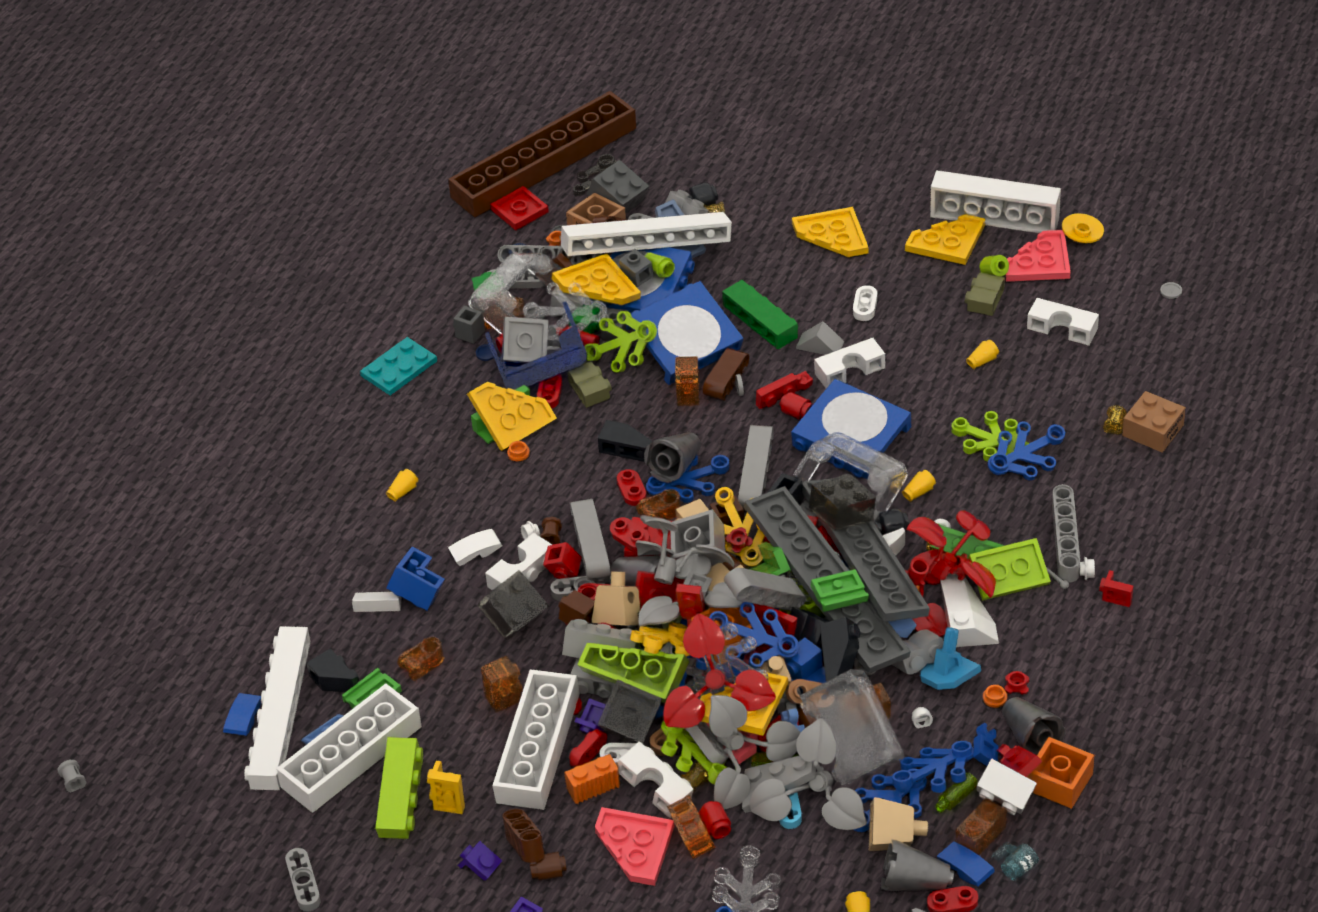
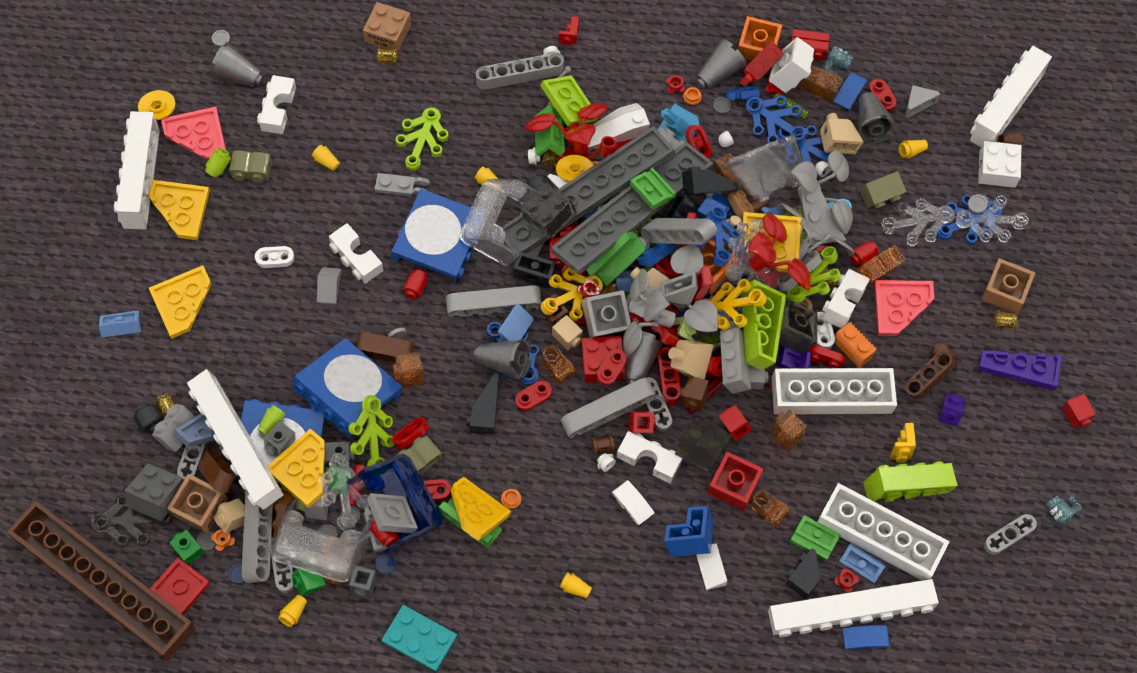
camera: 110 degrees left, 20 degrees up
green brick [722,280,798,350] -> none
red hinge [756,371,813,409] -> none
blue plant [988,421,1065,480] -> none
none -> medium blue slope [99,311,141,337]
none -> green brick [170,529,204,565]
none -> flat silver cone [209,42,263,87]
none -> yellow cone [278,595,307,627]
none -> light grey hinge [375,173,430,196]
none -> red plate [392,417,429,449]
none -> medium blue slope [498,304,533,342]
none -> yellow dish [556,155,593,182]
none -> red plate [685,125,712,158]
none -> red brick [708,452,763,511]
none -> dark grey piece [713,97,731,114]
none -> red brick [719,405,752,441]
none -> red brick [791,29,829,61]
none -> red plate [834,568,859,593]
none -> olive brick [859,171,907,209]

